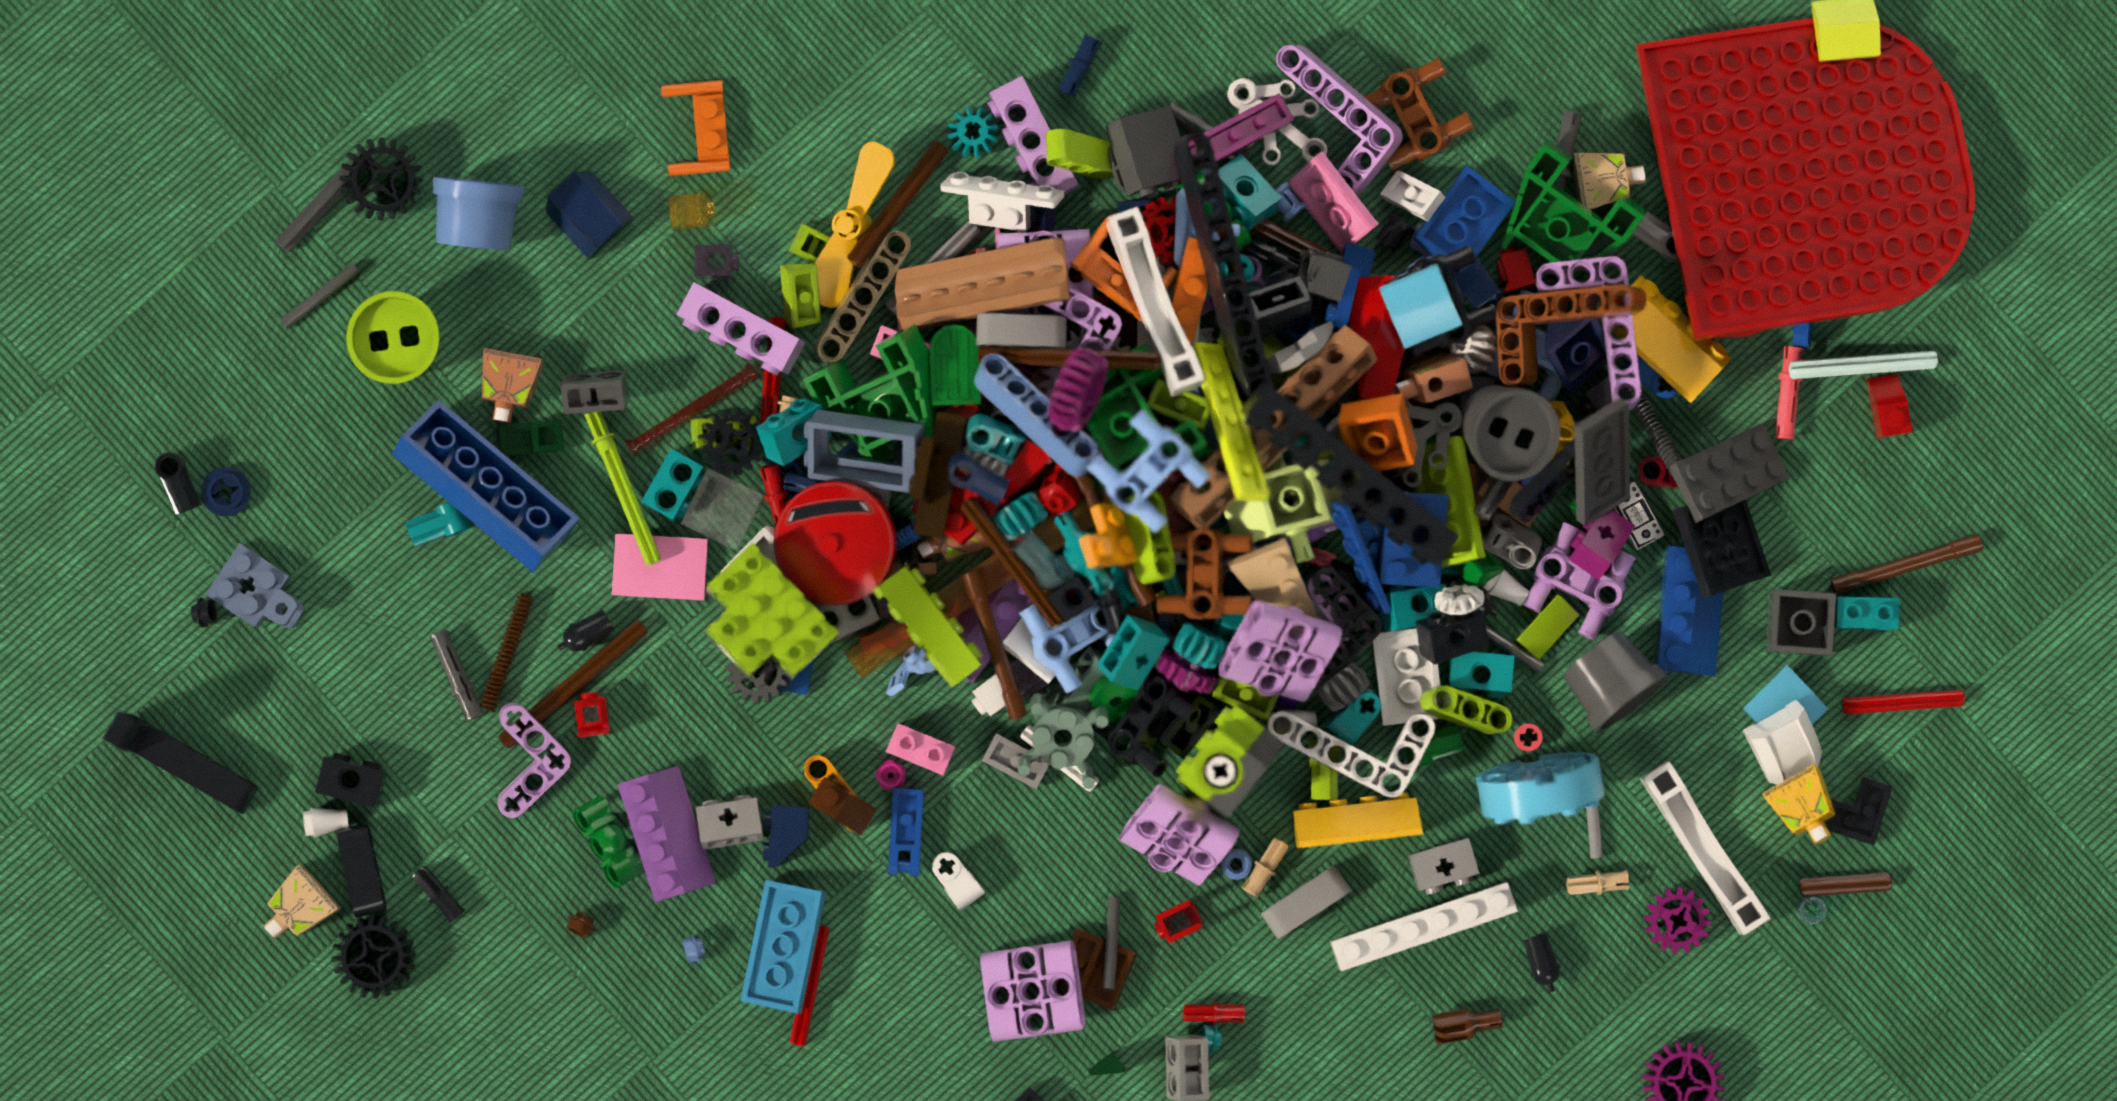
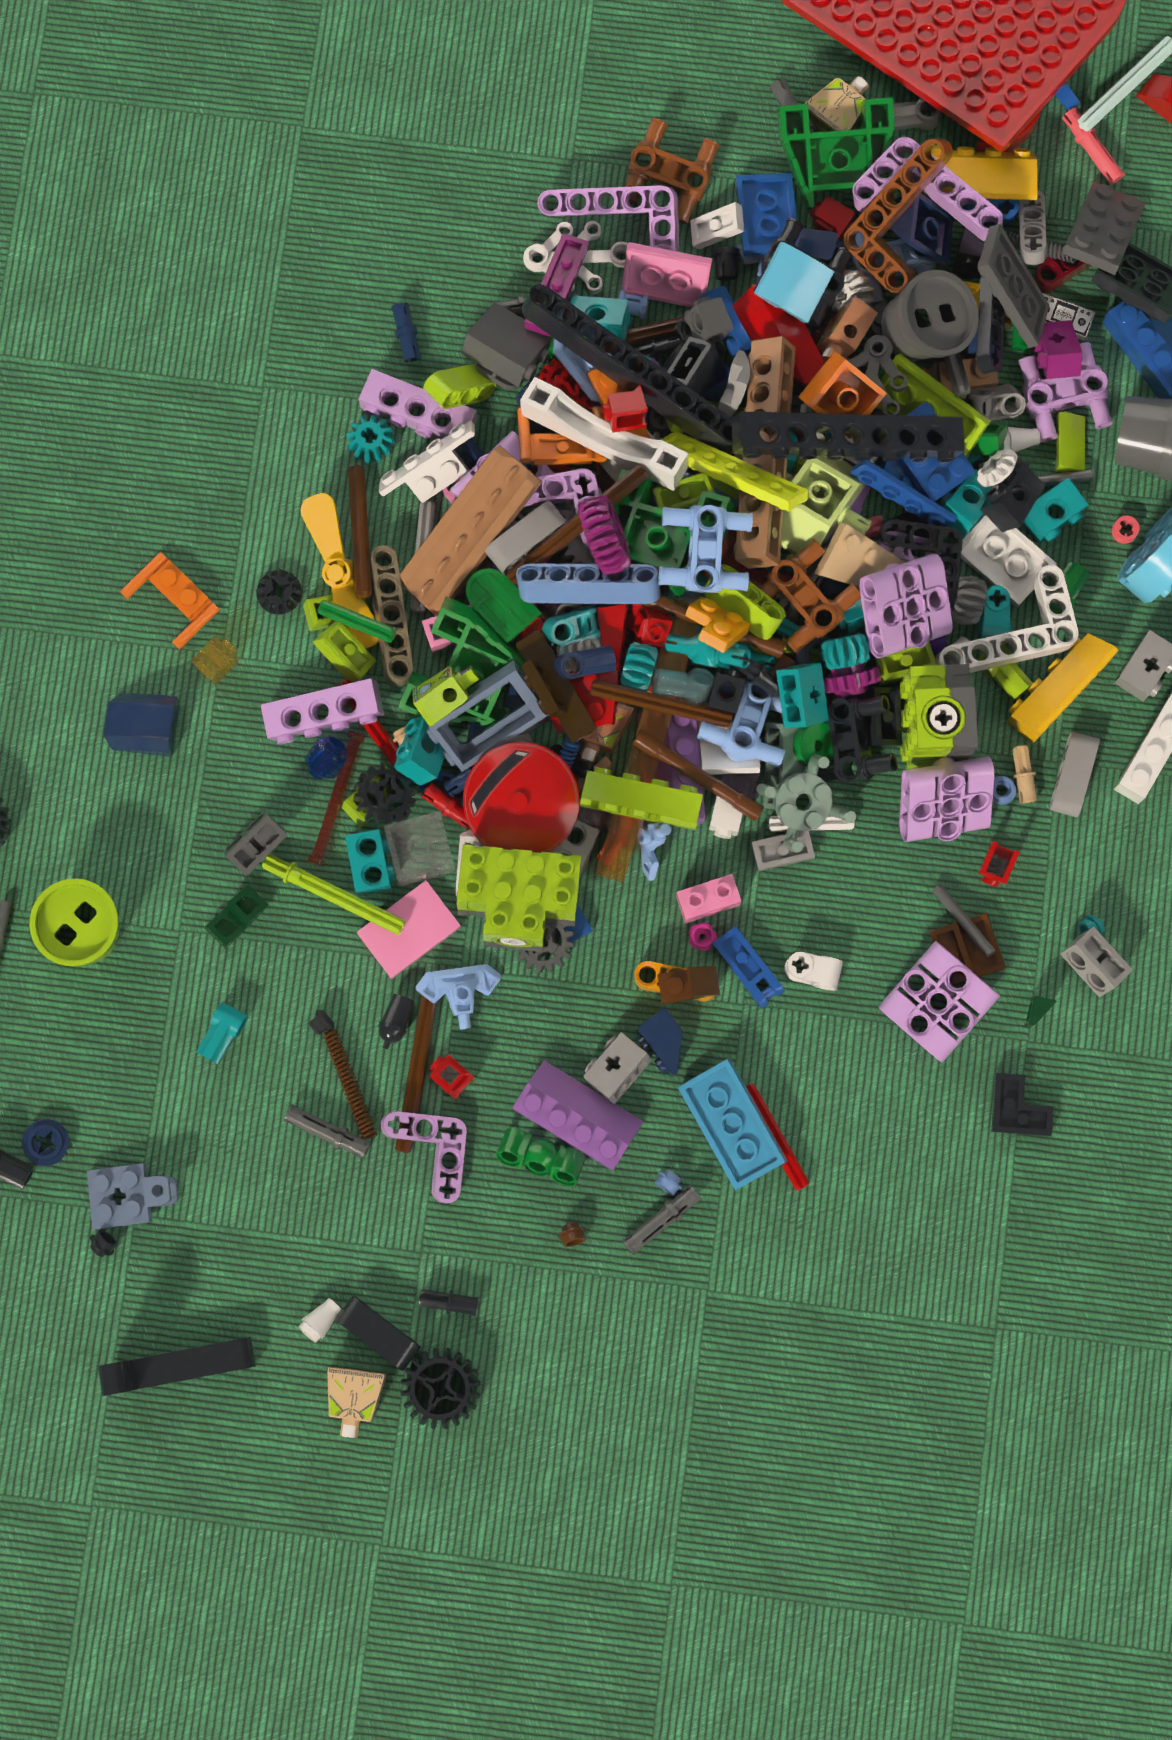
camera: 35 degrees left, 5 degrees down
black brick [315,752,388,808] -> none
blue brick [392,399,580,573] -> none
medium blue piece [433,177,525,250] -> none
nougat torso [482,348,544,423] -> none
brick [695,245,739,279] -> none
red axle [1182,1001,1245,1025] -> none
lime beam [1420,686,1513,735] -> none
none -> black gear [256,569,302,615]
none -> clear blue head [305,736,348,780]
none -> black piece [309,1010,334,1035]
none -> green axle [318,600,396,643]
none -> lime torso [412,665,479,727]
none -> light blue piece [416,964,502,1030]
none -> red window [602,385,647,433]
none -> dark grey pin [622,1185,702,1255]
none -> light grey beam [1019,190,1046,265]

